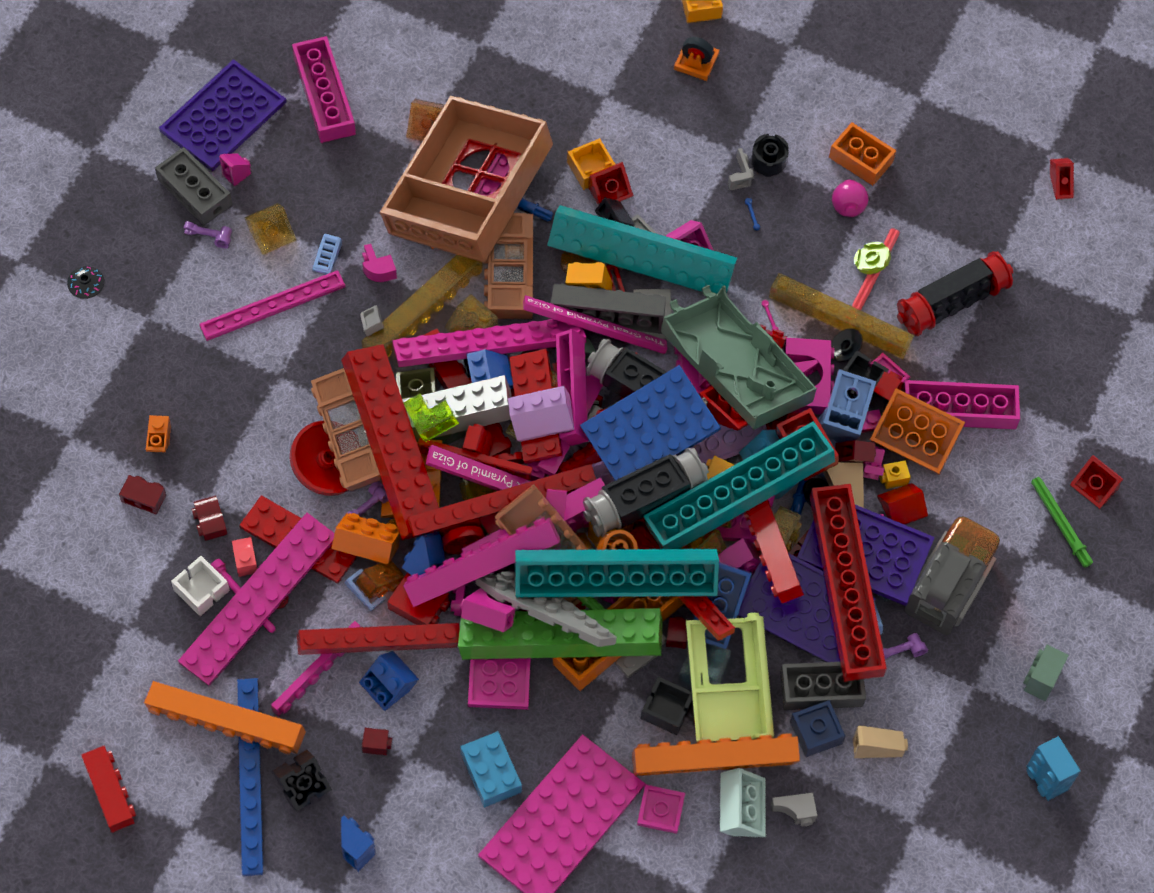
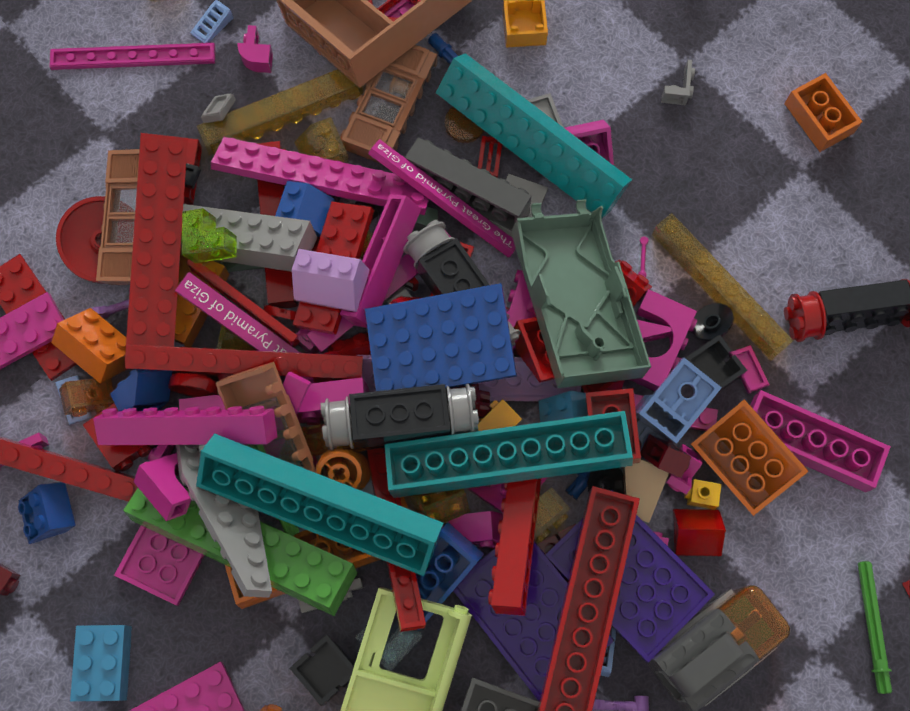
camera: 25 degrees right, 10 degrees up
olive brick [396,368,437,400] -> none
red brick [462,424,494,456] -> none
light orange container [565,262,612,290] -> none
red slope [588,162,634,205] -> none
black panel [595,197,635,227] -> none
dark red brick [666,617,687,649] -> none
blue hinge [745,198,760,231] -> none
black brick [751,134,789,177] -> none
dark pink brick [832,180,868,217] -> none
coral axle [849,228,900,318] -> none
lime tile [854,242,891,274] -> none
red brick [874,371,904,401] -> none

